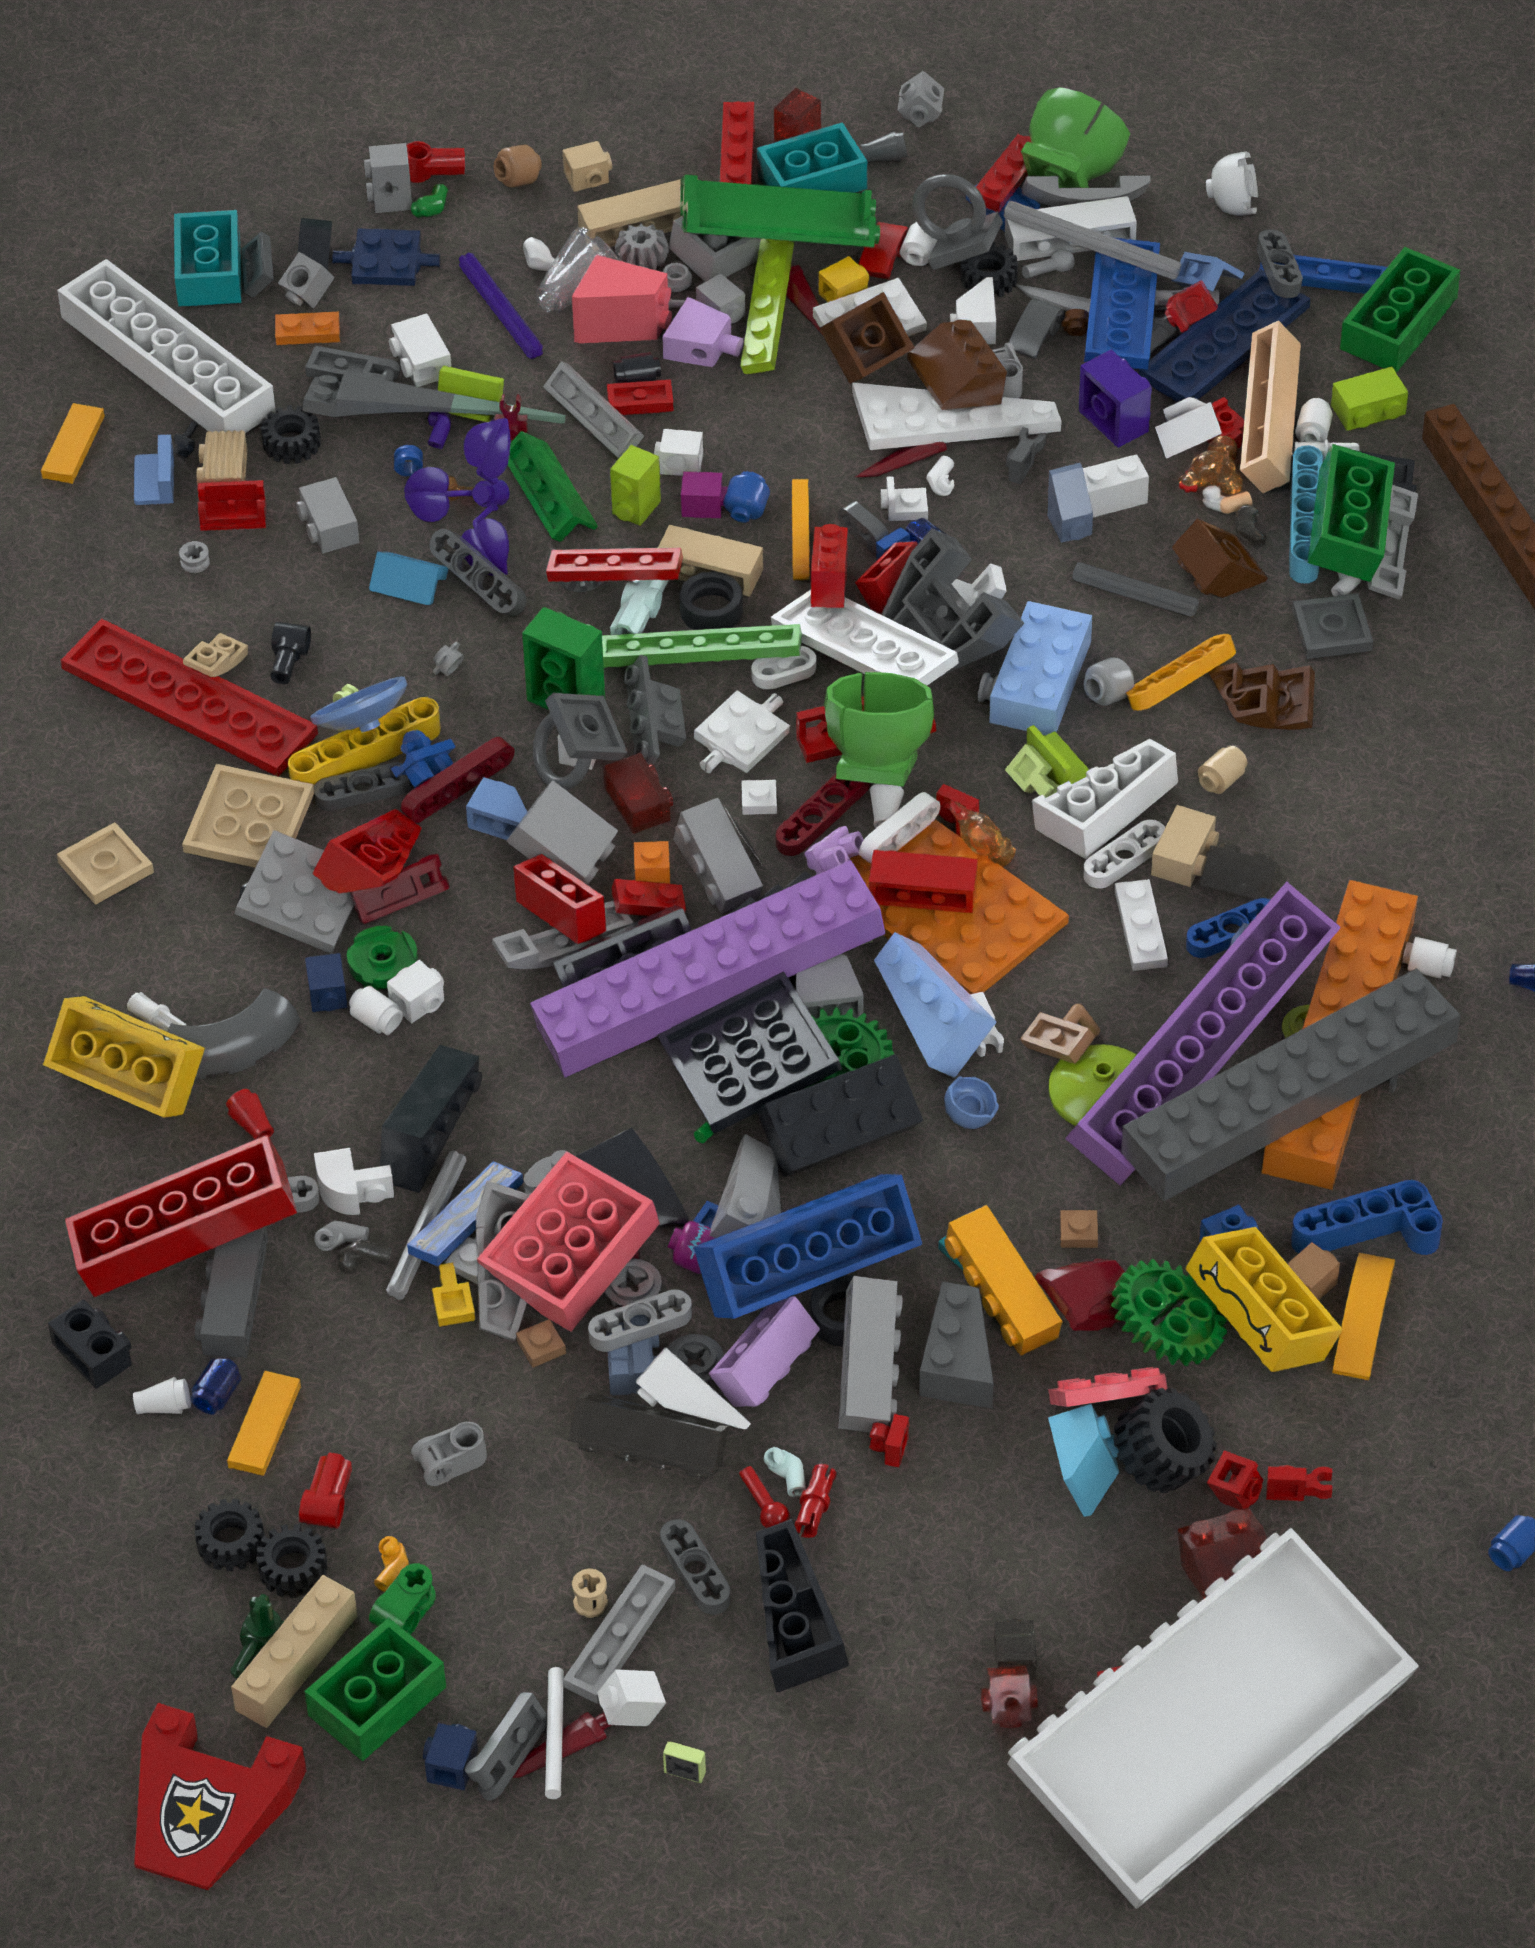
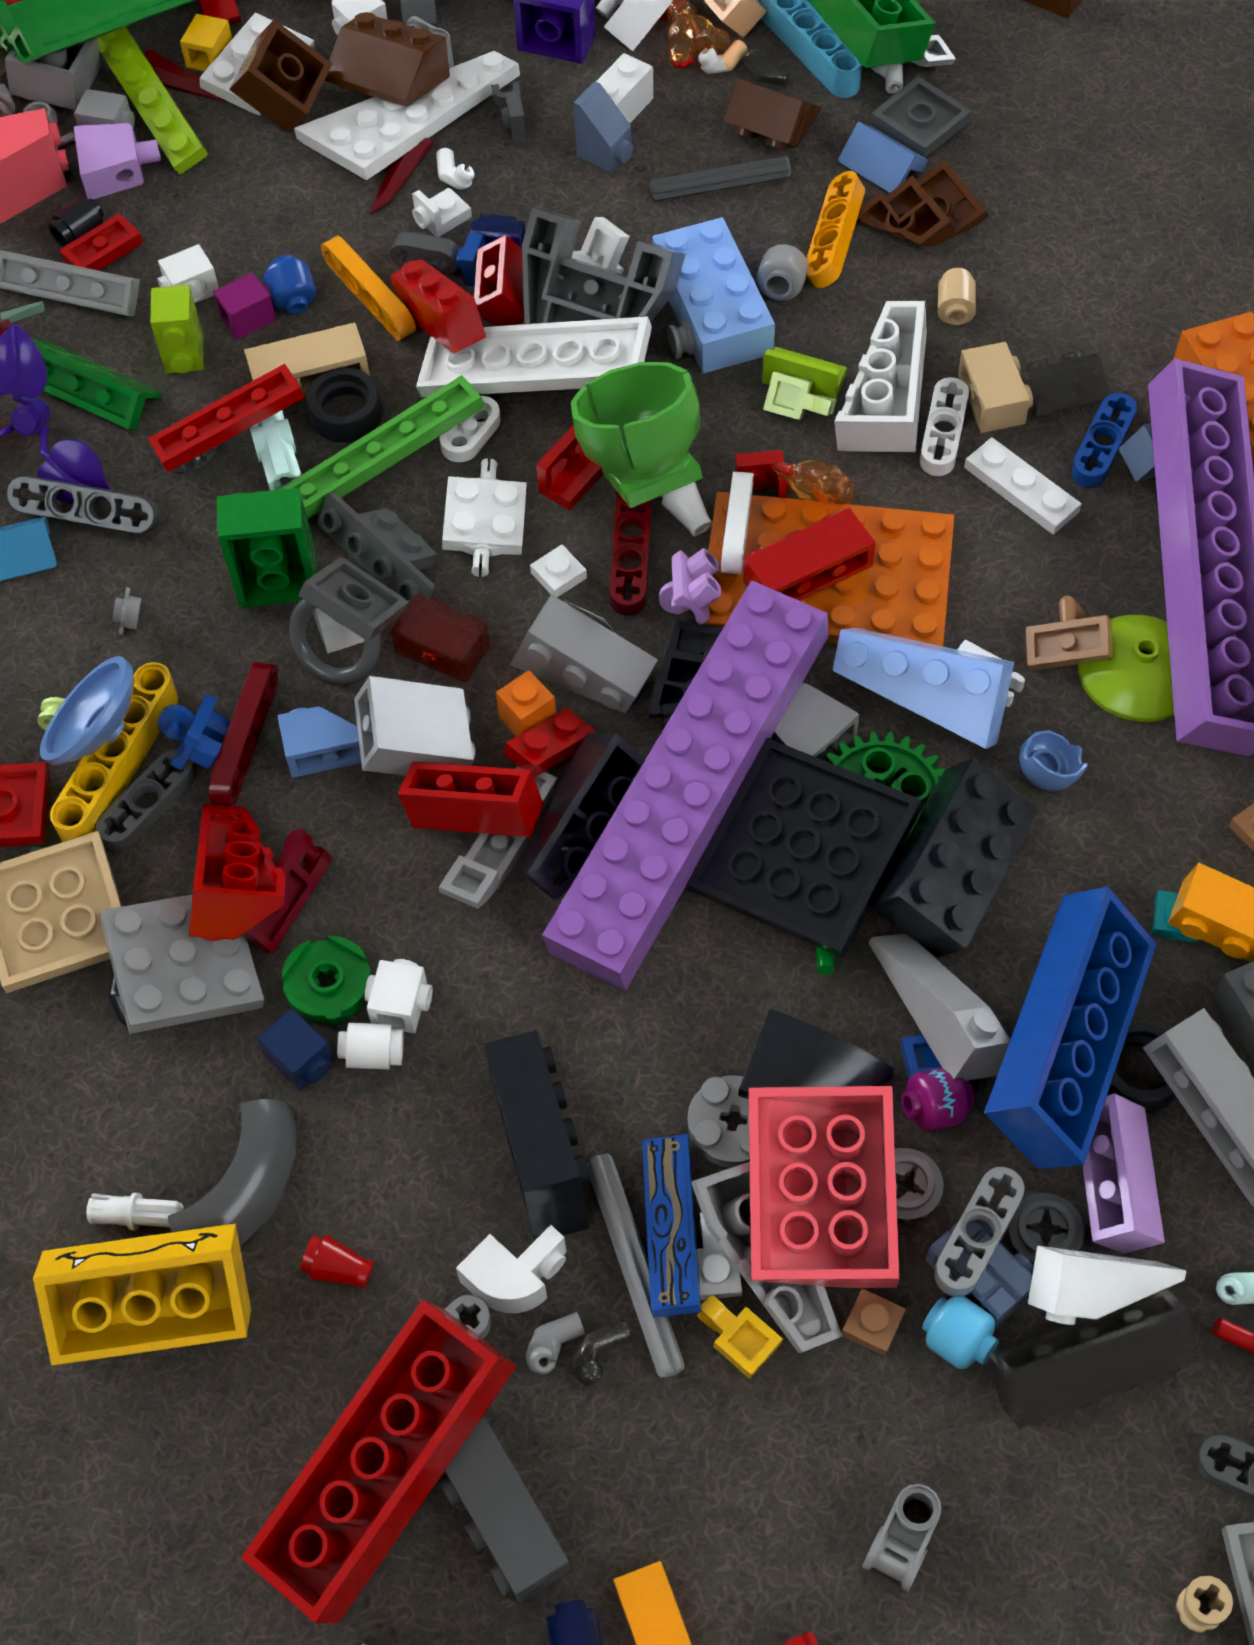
camera: 35 degrees left, 10 degrees up
none -> medium blue panel [838,121,928,193]
none -> medium azure head [922,1296,999,1369]

